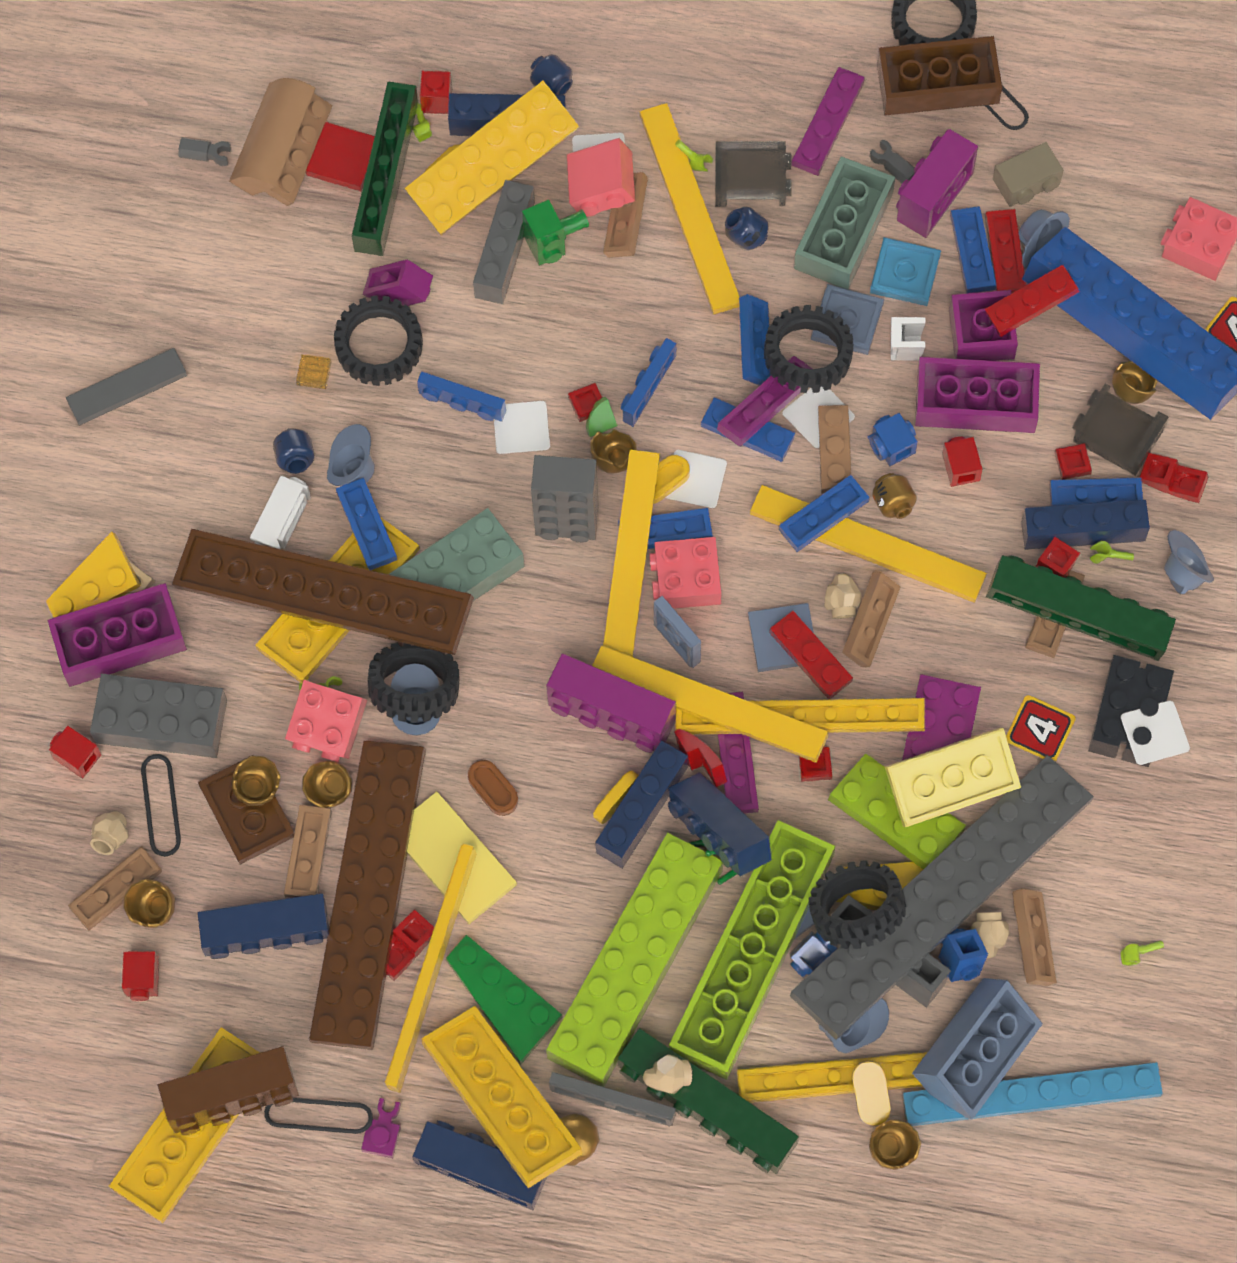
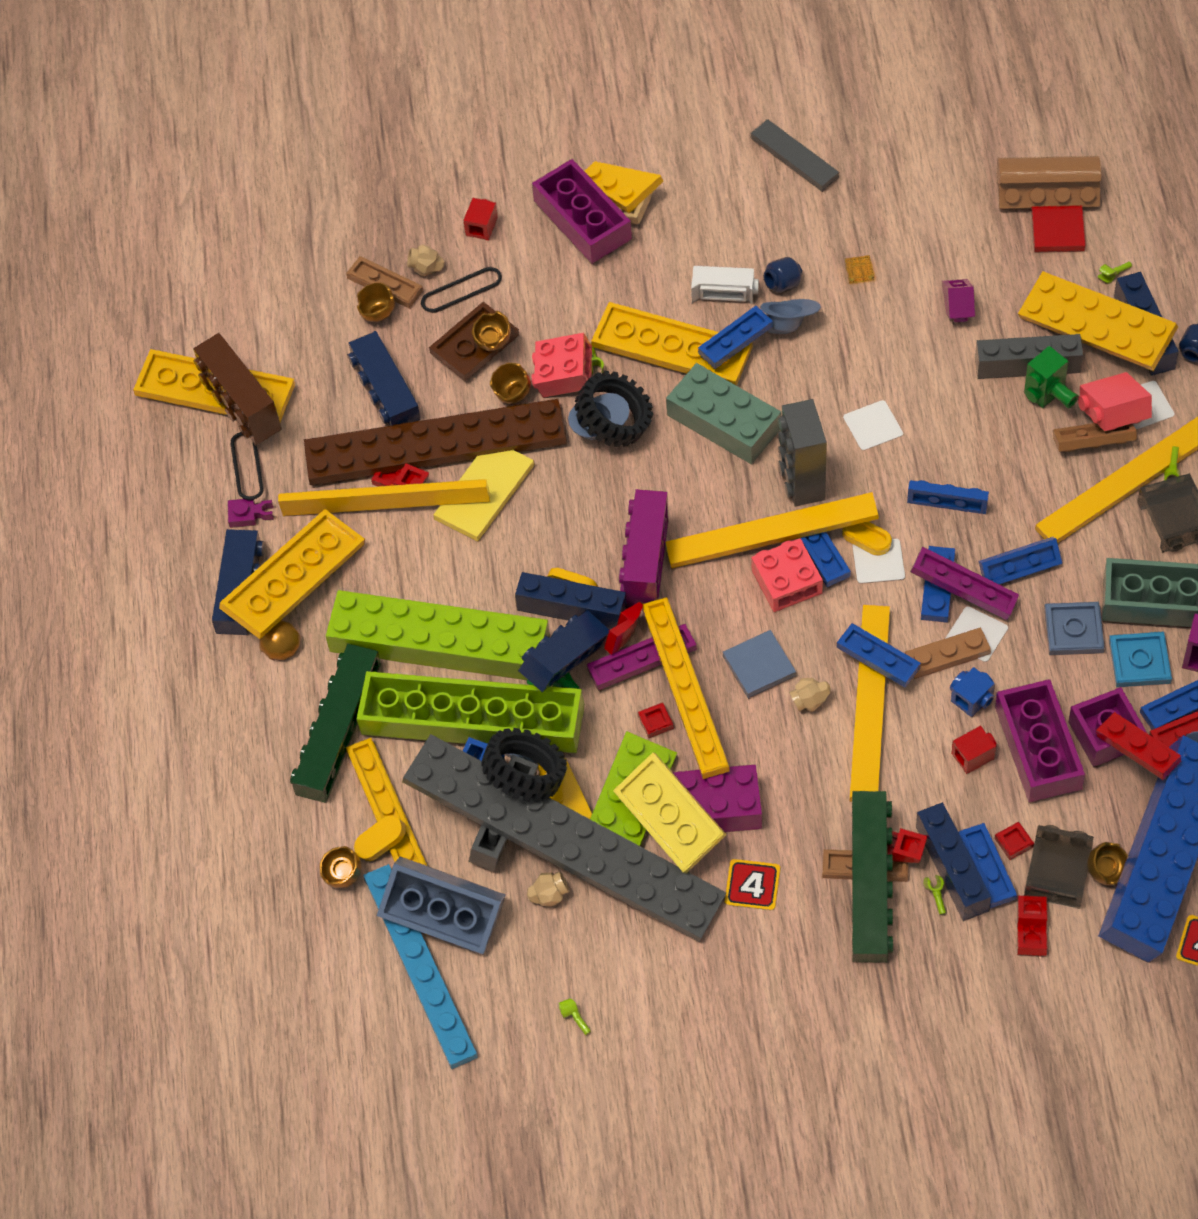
camera: 75 degrees right, 10 degrees down
dark grey brick [90,674,227,758] -> none
red brick [122,951,159,1001] -> none
reddish brown plate [172,529,474,655] -> none
dark grey bar [178,137,232,166] -> none
medium nougat plate [284,805,332,898] -> none
black tyre [334,296,423,386] -> none
dark green brick [352,81,418,256] -> none
blue plate [417,371,506,422] -> none
red brick [420,71,453,114] -> none
green wing [446,935,562,1064] -> none
dark orange tile [468,760,518,816] -> none
dark grey tile [549,1072,676,1127] -> none
red tile [568,383,602,423] -> none
bright green tile [586,397,617,437] -> none
pearl gold hair [590,429,637,474] -> none
yellow tile [592,645,829,762] -> none
tan rock [643,1055,692,1094] -> none
sand blue tile [653,596,701,668] -> none
dark blue head [725,206,769,251] -> none
black tyre [764,305,854,393] -> none
red plate [769,611,853,700] -> none
sand blue piece [819,998,889,1054] -> none
medium nougat plate [842,572,901,667] -> none
pearl gold head [872,473,917,519] -> none
white window [891,317,925,361] -> none
blue brick [938,929,988,982] -> none
medium nougat plate [1012,888,1057,986] -> none
black piece [1088,655,1174,767] -> none
white sticker [1121,701,1190,765] -> none
sand blue piece [1164,530,1214,594] -> none

